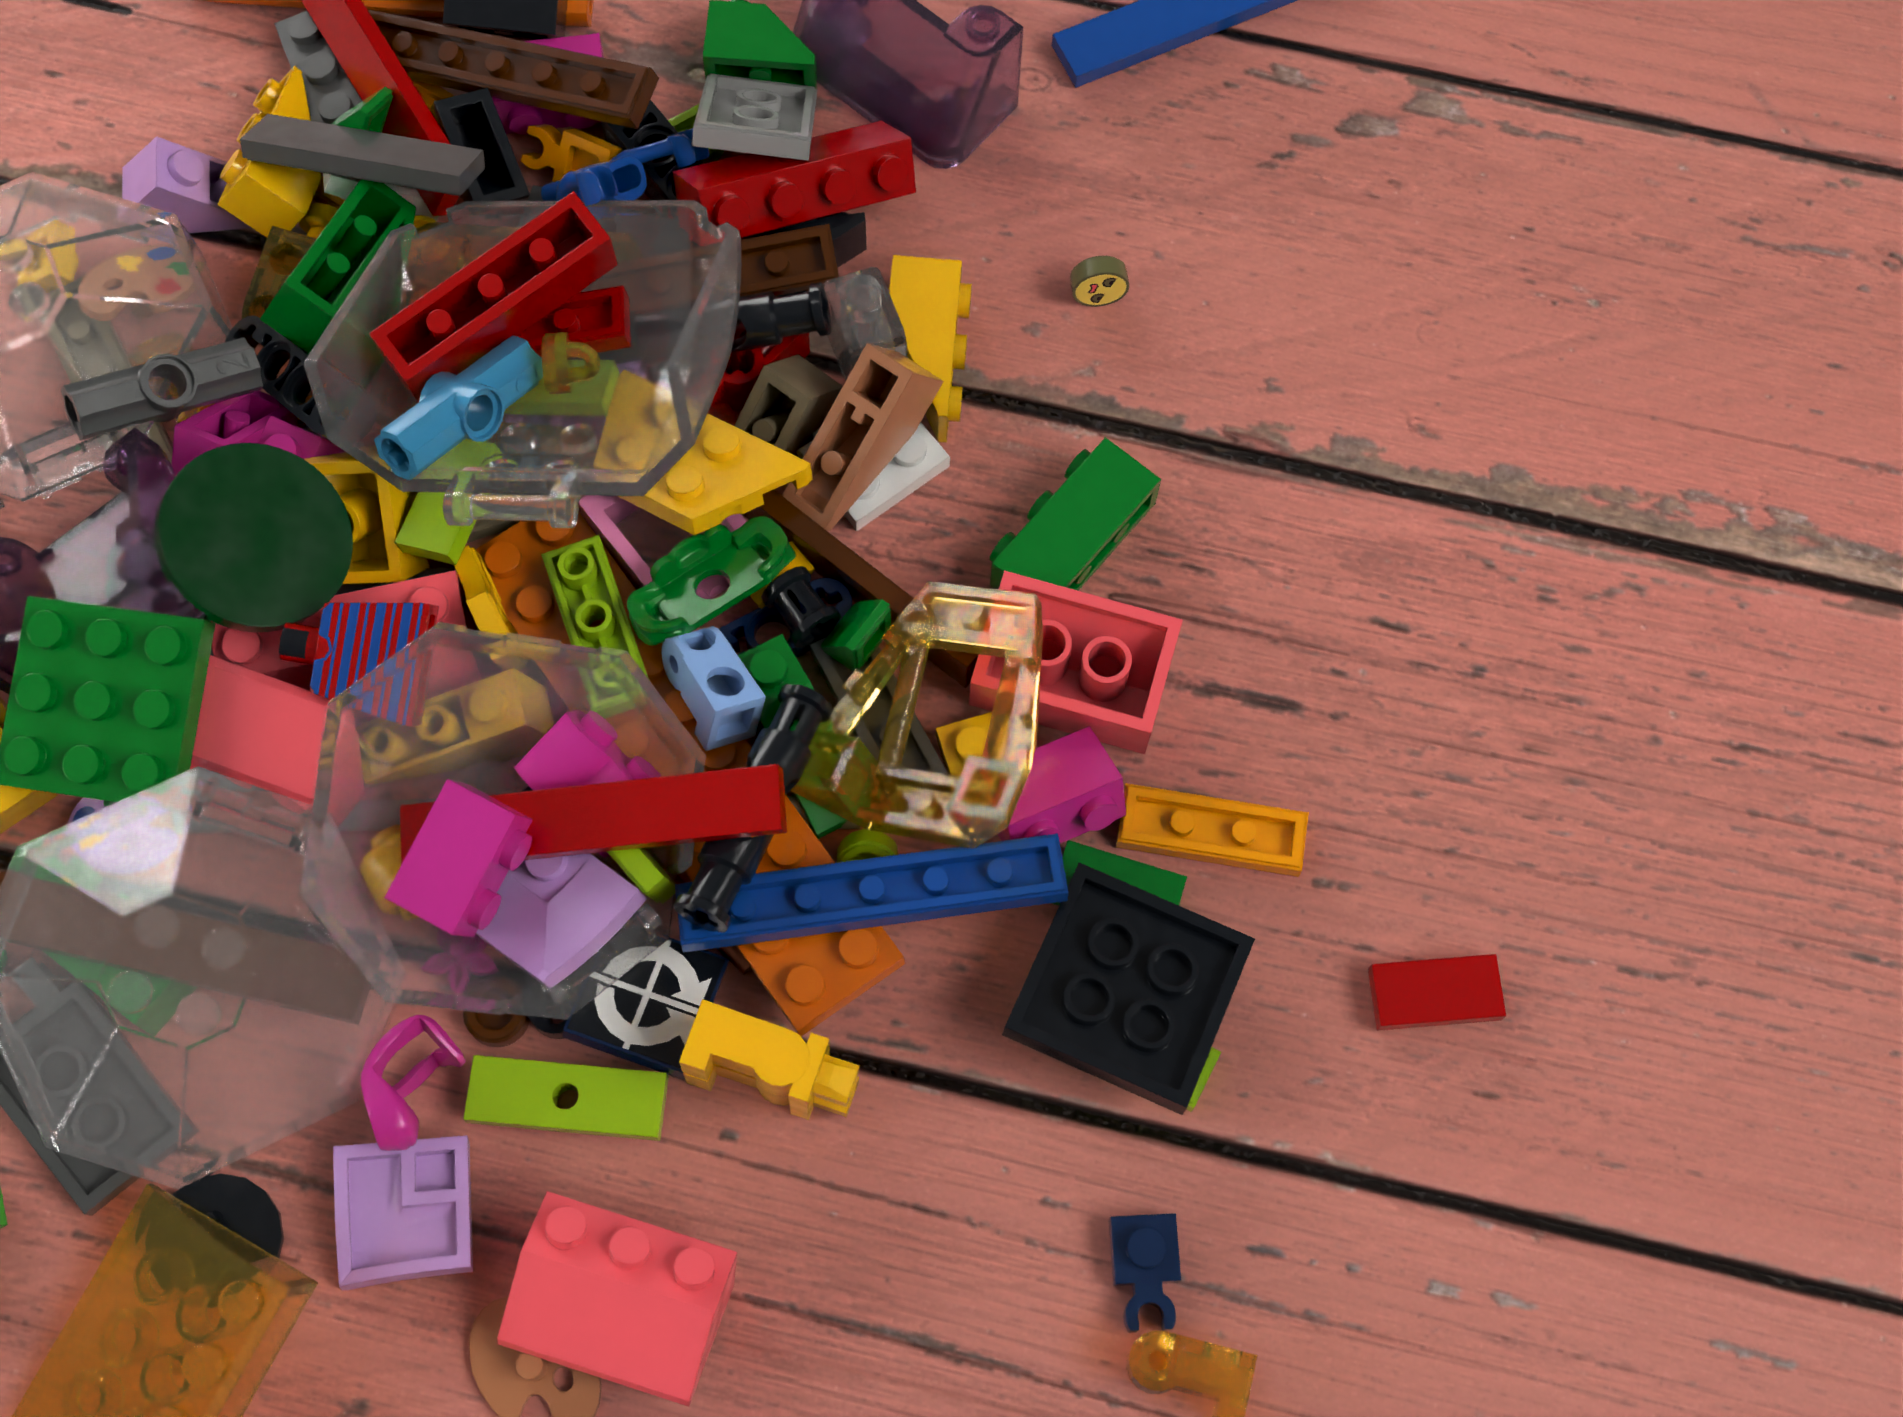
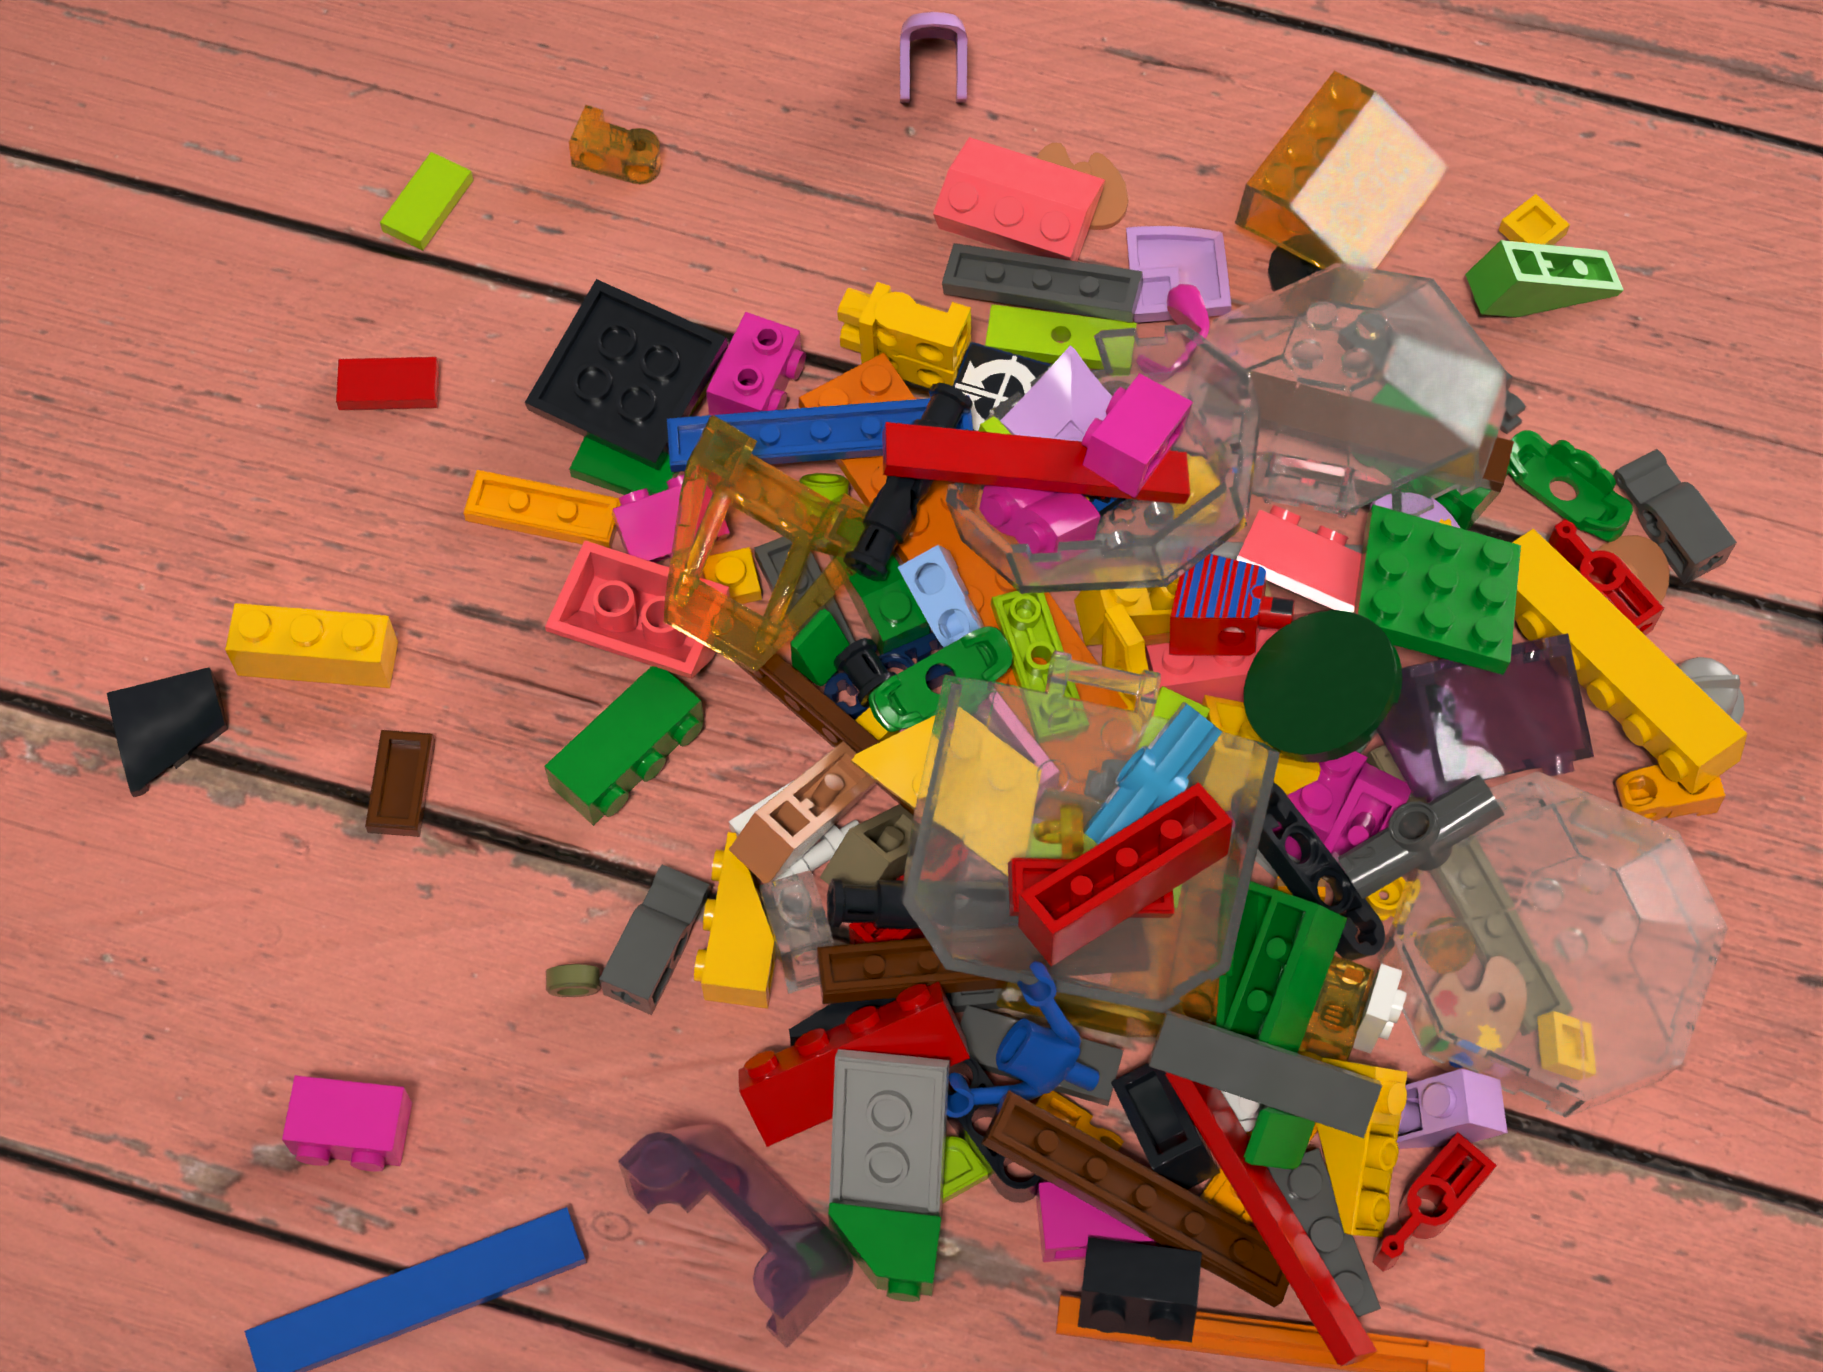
camera: 175 degrees left, 5 degrees down
dark blue plate [1109,1213,1181,1333] -> none
none -> black slope [107,667,228,797]
none -> yellow brick [225,603,398,688]
none -> dark pink brick [282,1075,412,1172]
none -> reddish brown tile [365,730,435,837]
none -> lime tile [380,152,474,251]
none -> dark grey piece [599,864,711,1015]
none -> dark pink brick [706,312,806,415]
none -> dark grey plate [942,243,1143,323]
none -> white plate [1350,964,1407,1054]
none -> red piece [1372,1132,1497,1272]

